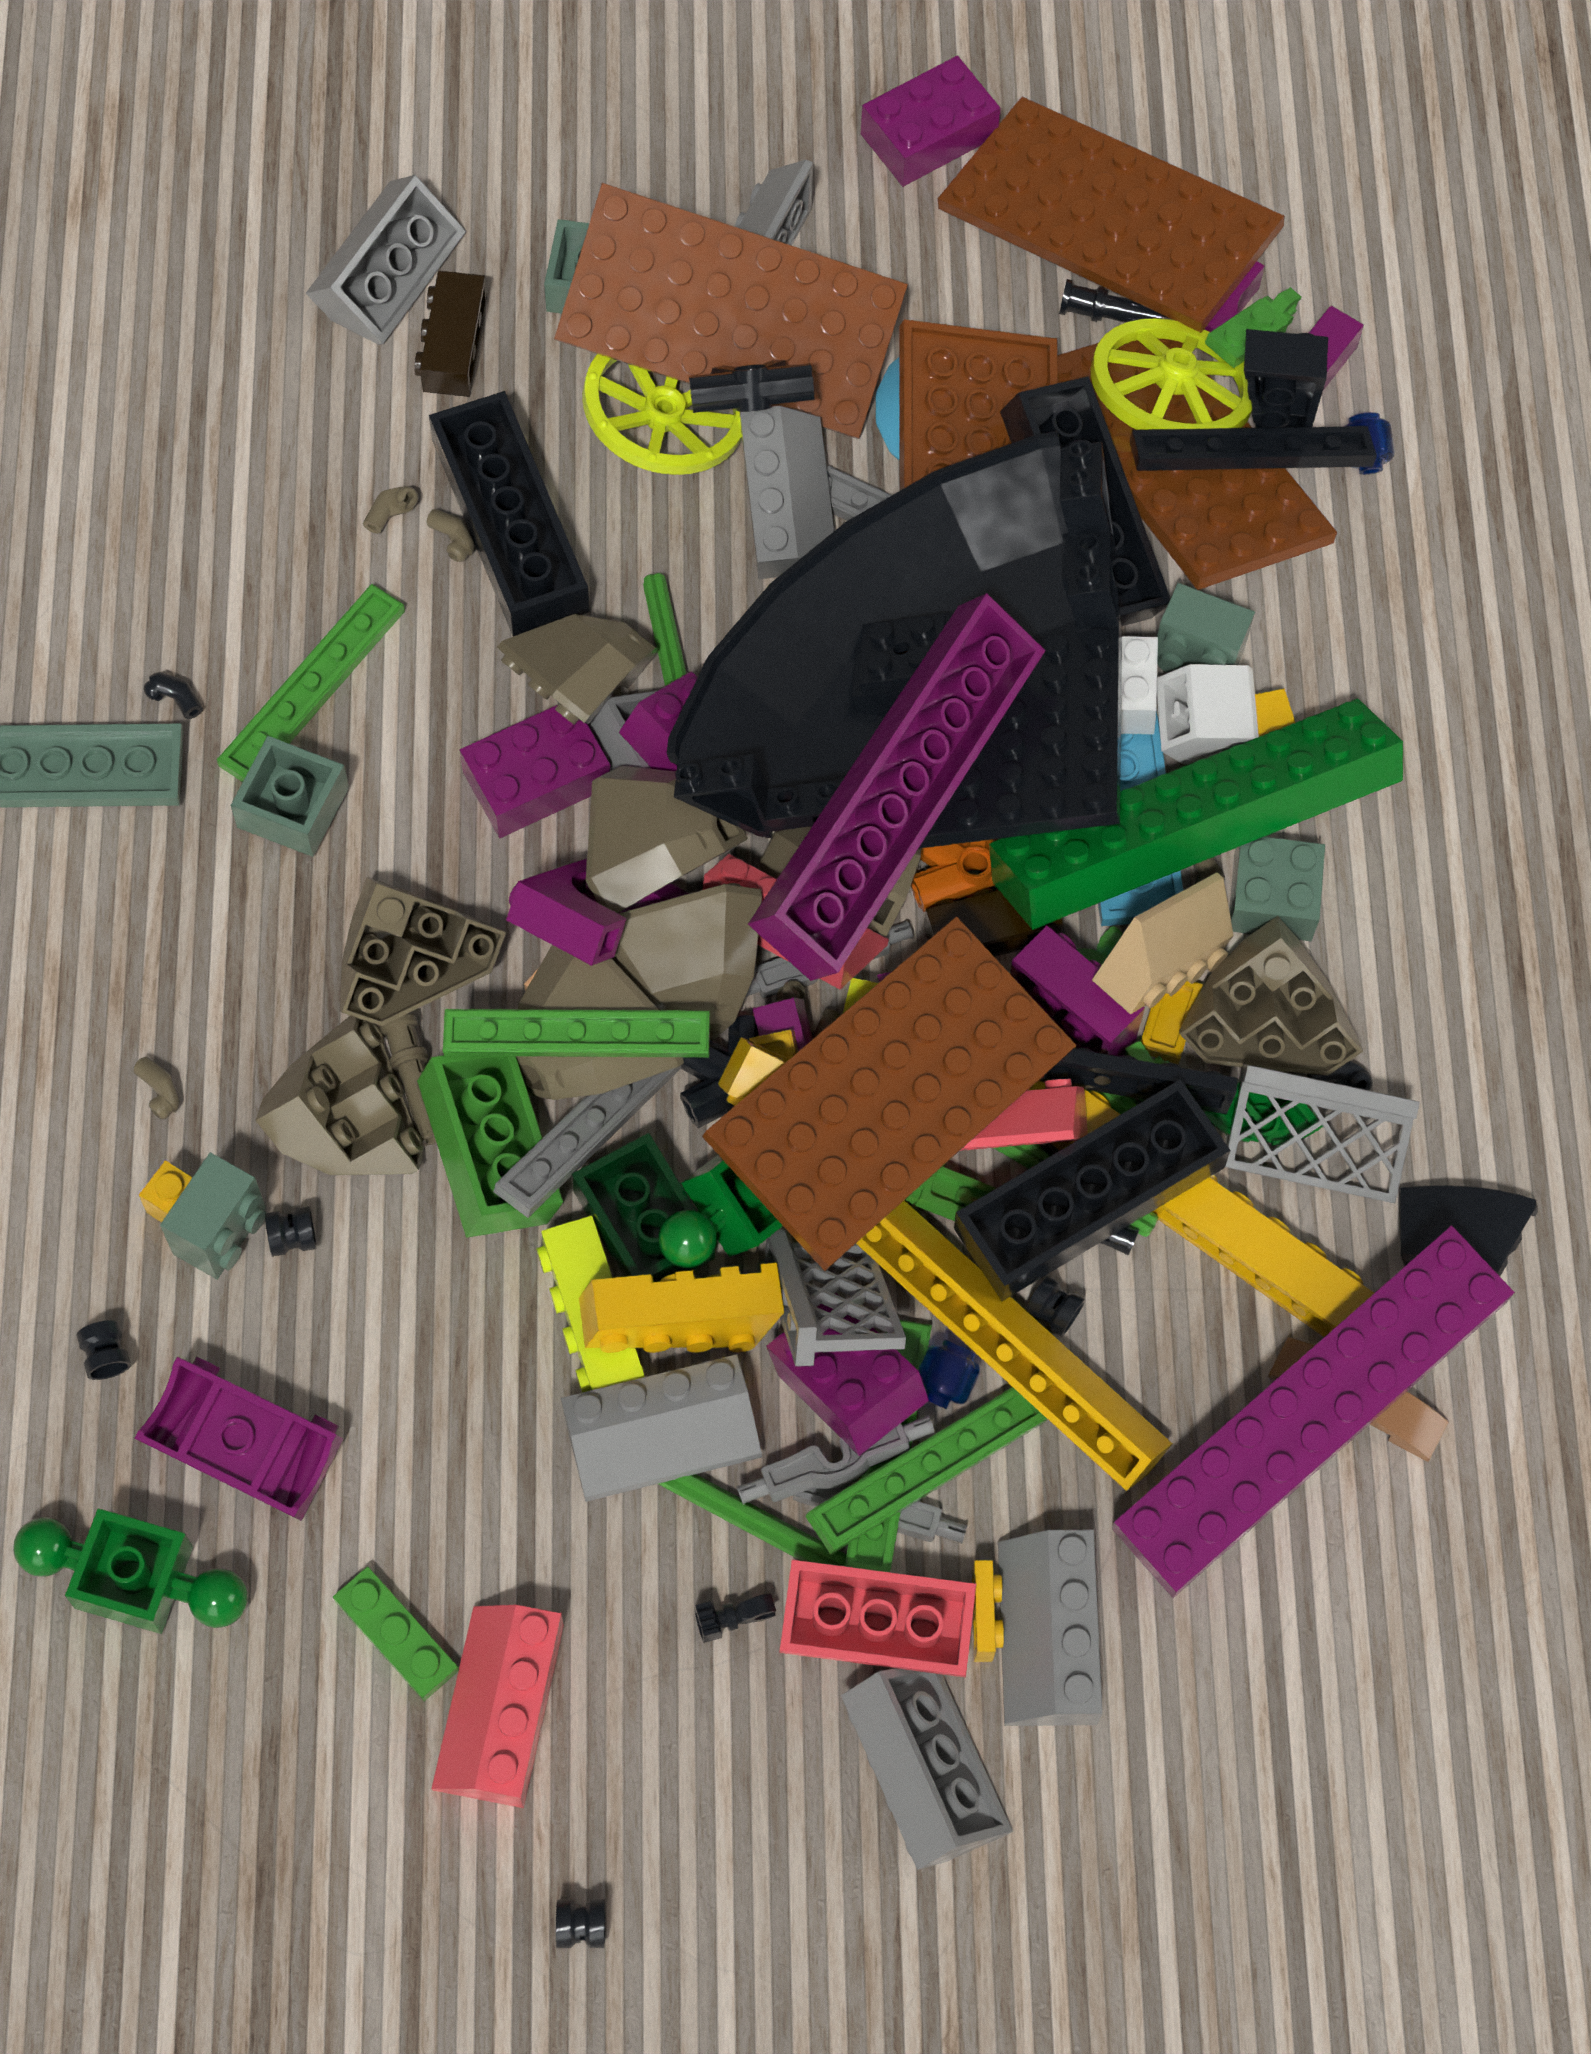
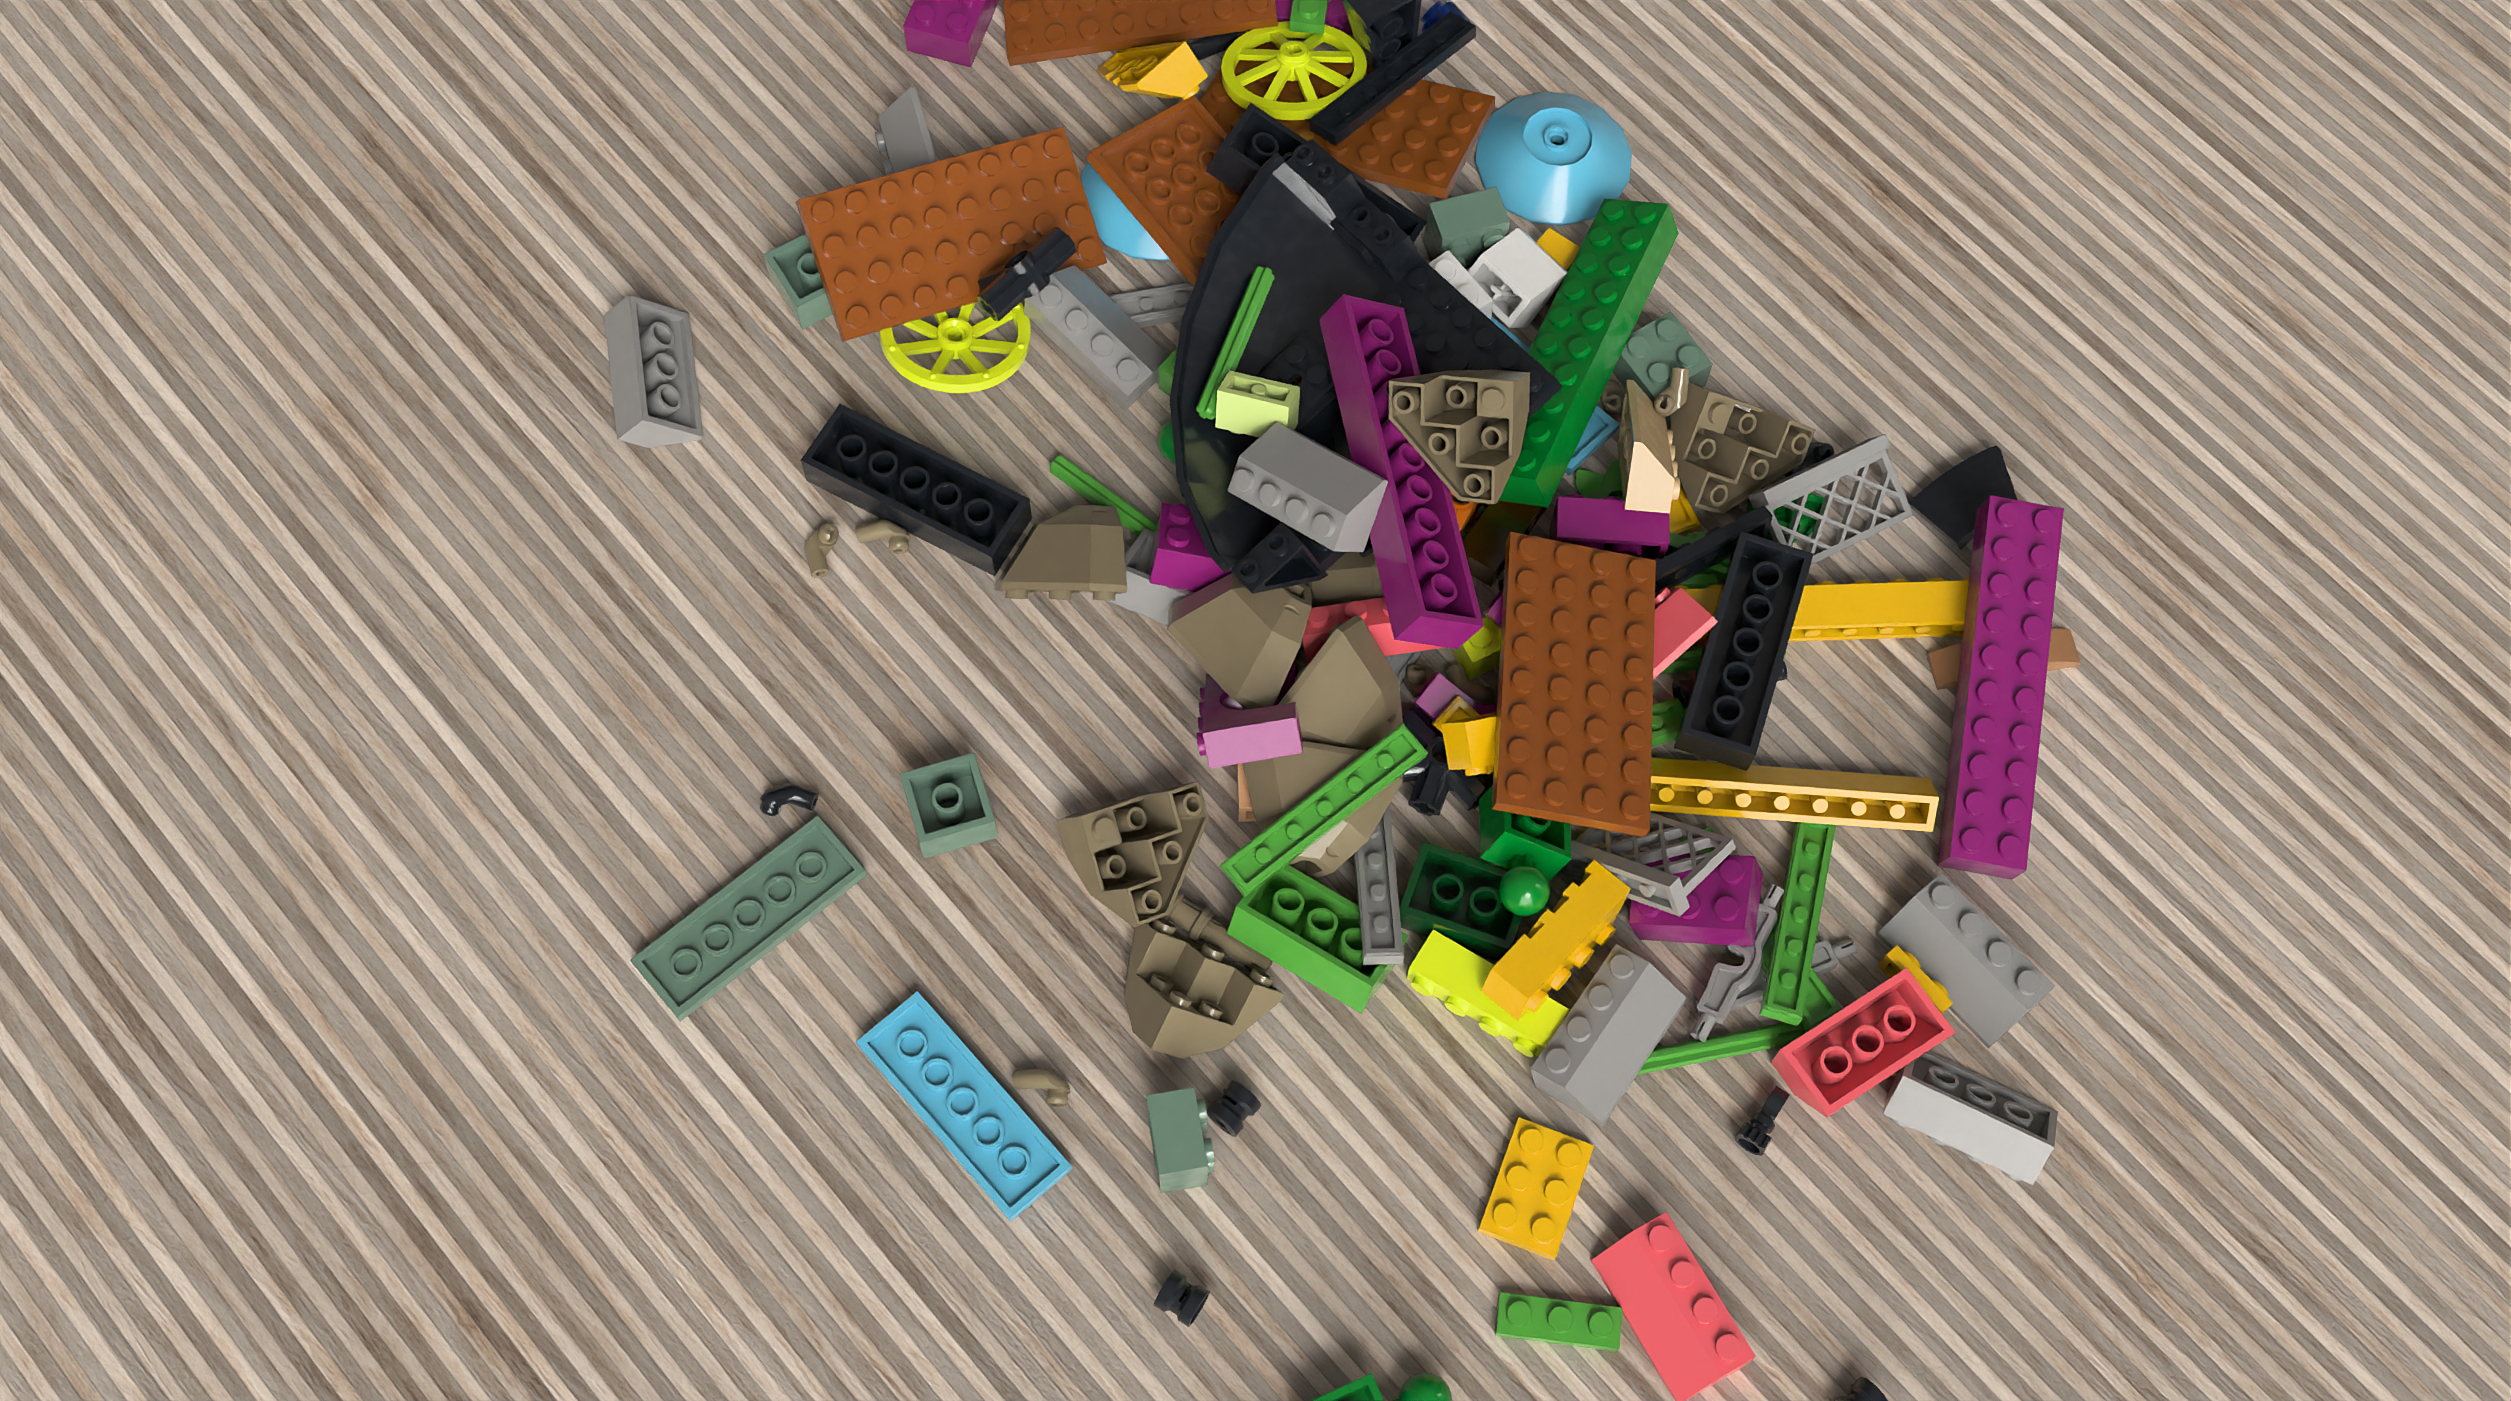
camera: 40 degrees left, 0 degrees up
magenta piece [134,1356,343,1521] -> none
yellow brick [139,1160,192,1222] -> none
bright green tile [217,584,405,782] -> none
dark brown brick [414,271,487,397] -> none
magenta brick [459,705,610,839] -> none
clear blue head [918,1339,981,1410] -> none
black wheel [1025,1276,1086,1336] -> none
none -> medium azure plate [856,991,1072,1222]
none -> yellow wedge [1096,41,1208,100]
none -> bright green axle [1196,266,1274,420]
none -> yellowish green brick [1215,370,1300,437]
none -> light grey slope [1228,423,1388,552]
none -> dark tan brick [1389,370,1530,504]
none -> medium azure dish [1475,92,1632,226]
none -> yellow plate [1478,1117,1594,1261]
none -> dark tan arm [1653,367,1690,416]

